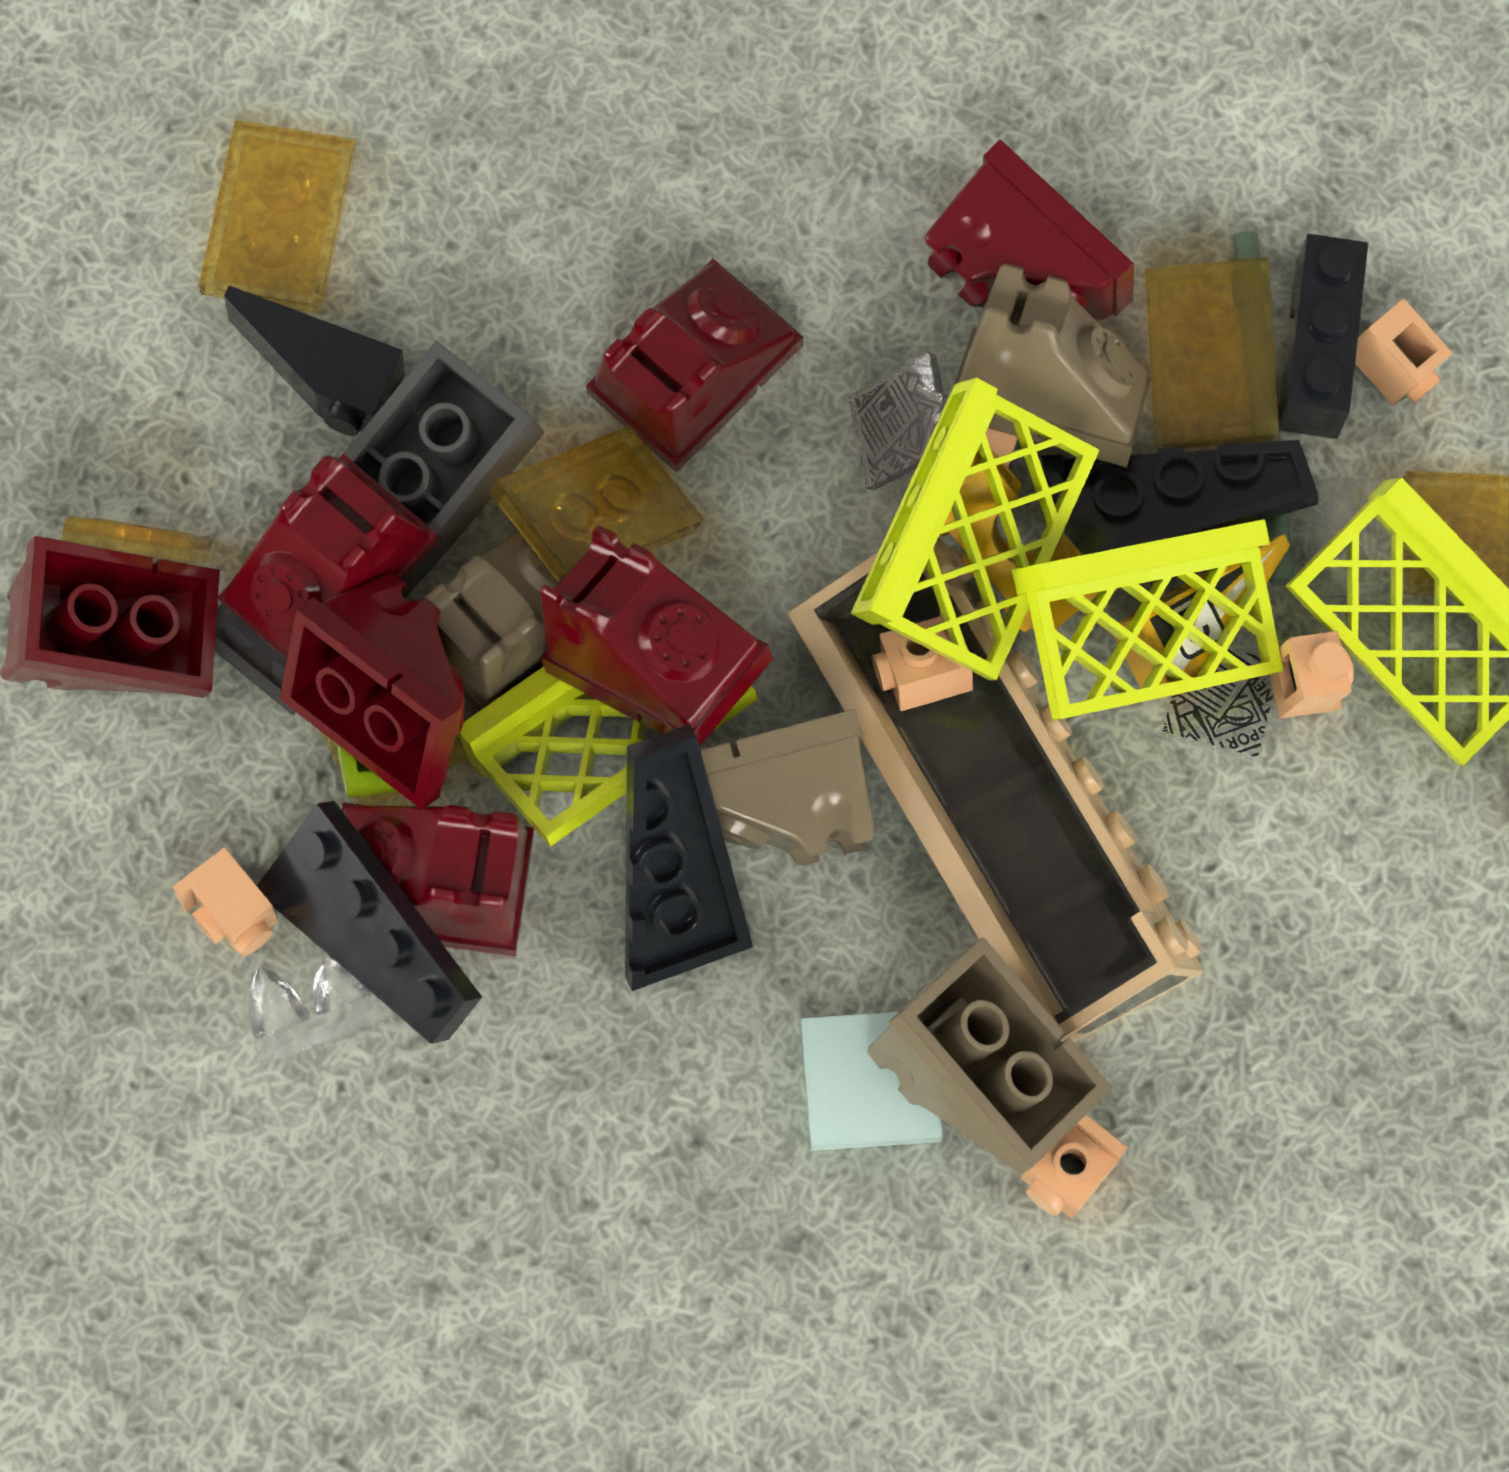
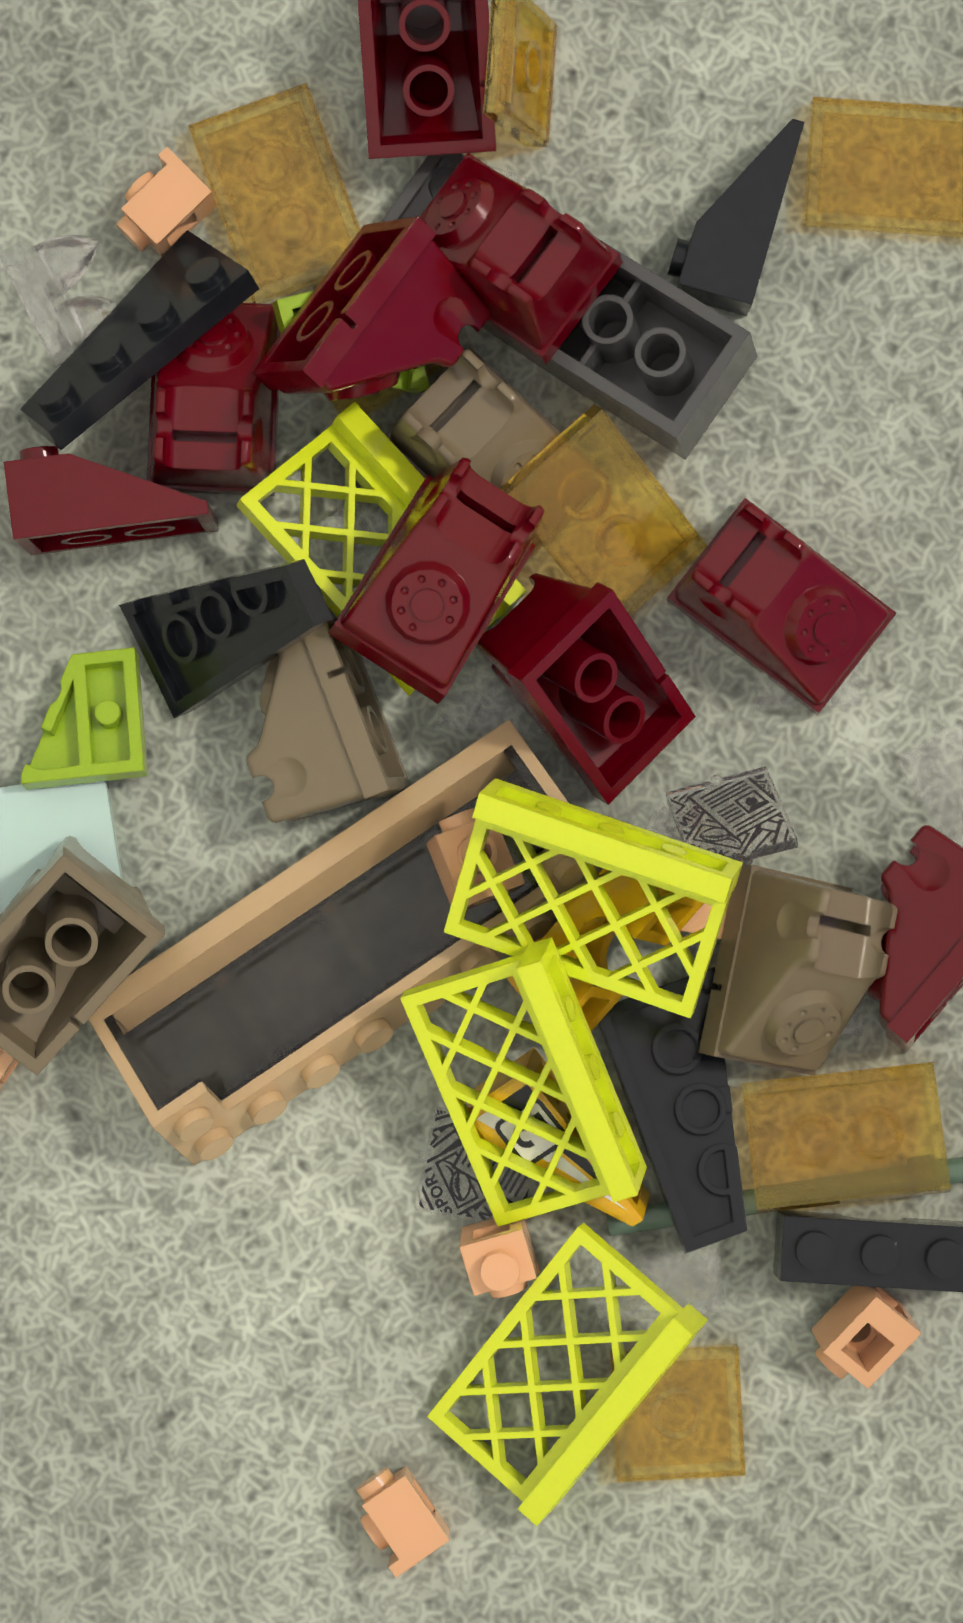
camera: 90 degrees right, 15 degrees up
none -> dark red slope [3,446,219,555]
none -> lime wing [21,647,148,790]
none -> clear yellow tile [188,83,360,303]
none -> dark red piece [476,573,696,805]

